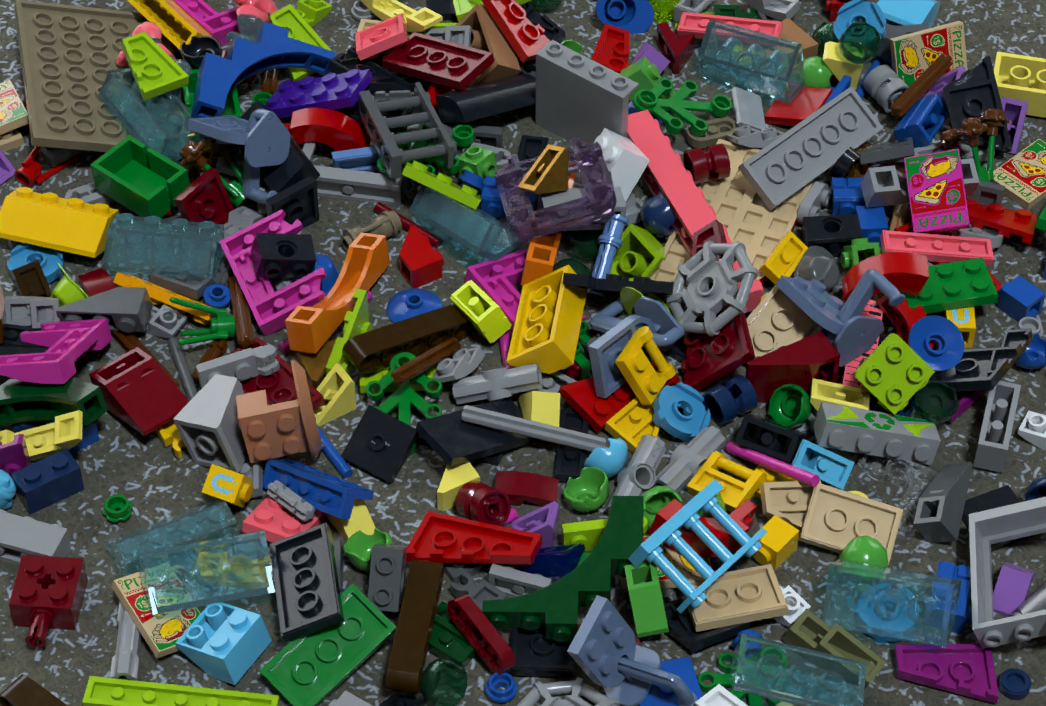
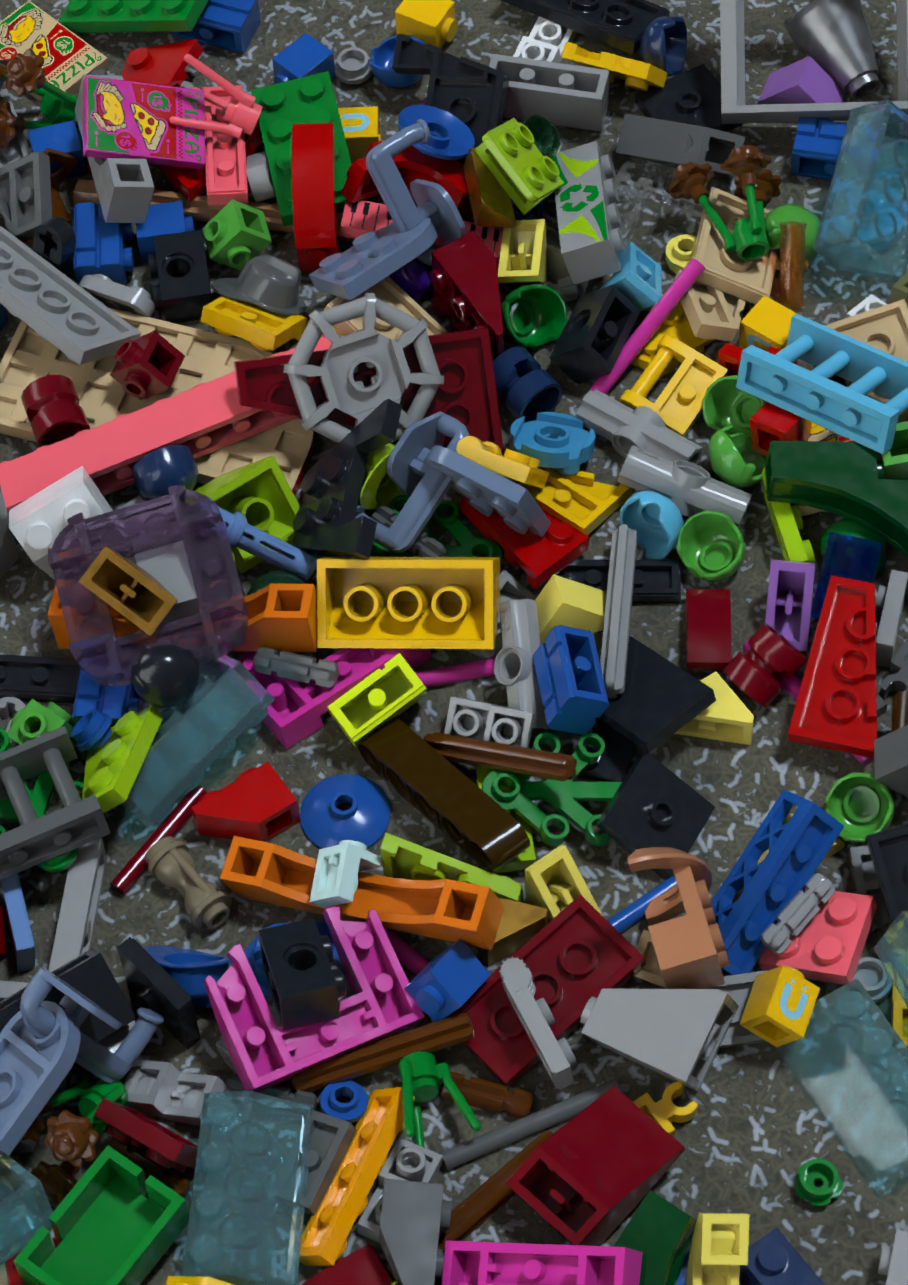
camera: 90 degrees left, 10 degrees up
none -> dark red brick [110,330,185,400]
none -> black hair [131,645,200,708]
none -> blue piece [143,946,232,1008]
none -> coral plant [169,54,263,139]
none -> dark grey axle [253,647,340,688]
none -> light aqua bracket [309,840,382,908]
none -> blue brick [405,939,491,1022]
none -> blue brick [533,625,609,735]
none -> yellow wing [562,42,667,91]
none -> plant [668,145,781,261]
none -> clear orange pin [776,221,809,308]

